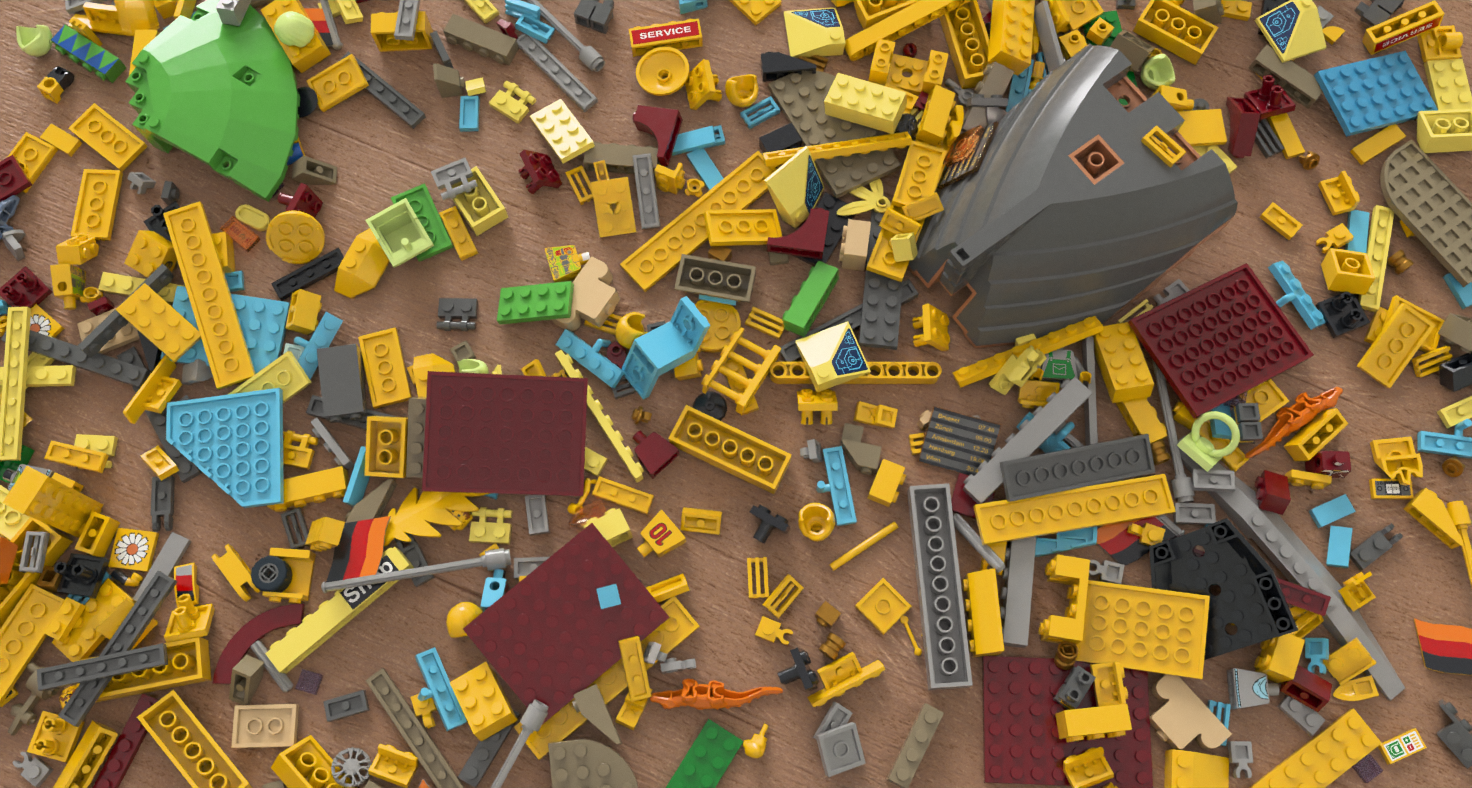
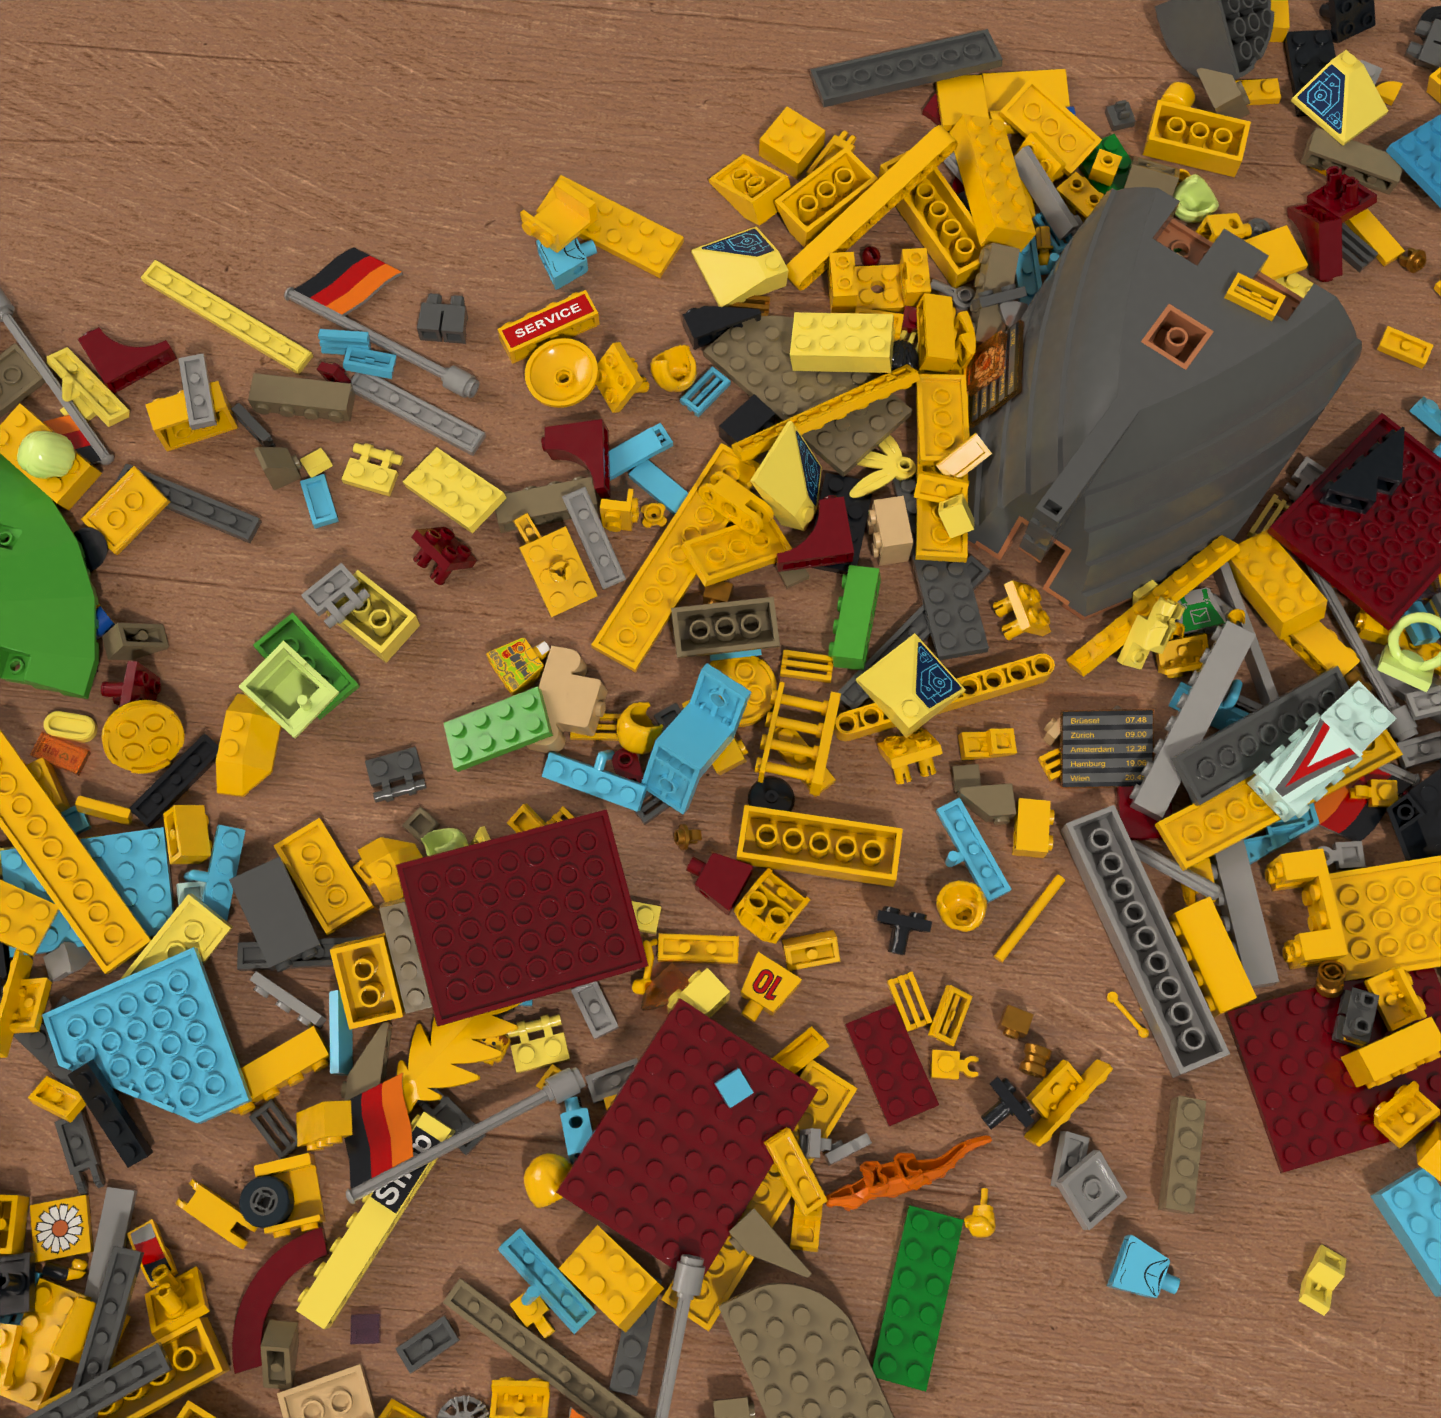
camera: 20 degrees left, 0 degrees up
light grey axle [251,640,293,692] -> none
yellow plate [283,430,319,470] -> none
yellow tile [439,205,478,261] -> none
light yellow plate [555,350,644,483] -> none
yellow tile [565,165,593,205] -> none
light grey tile [800,439,823,463] -> none
yellow tile [855,578,912,635] -> none
none -> black plate [68,1059,153,1168]
none -> yellow tile [75,796,133,826]
none -> yellow piece [699,471,774,535]
none -> yellow slope [734,867,811,944]
none -> dark red plate [844,1003,939,1127]
none -> light aqua wedge [1247,681,1397,822]
none -> black slope [1319,427,1405,514]

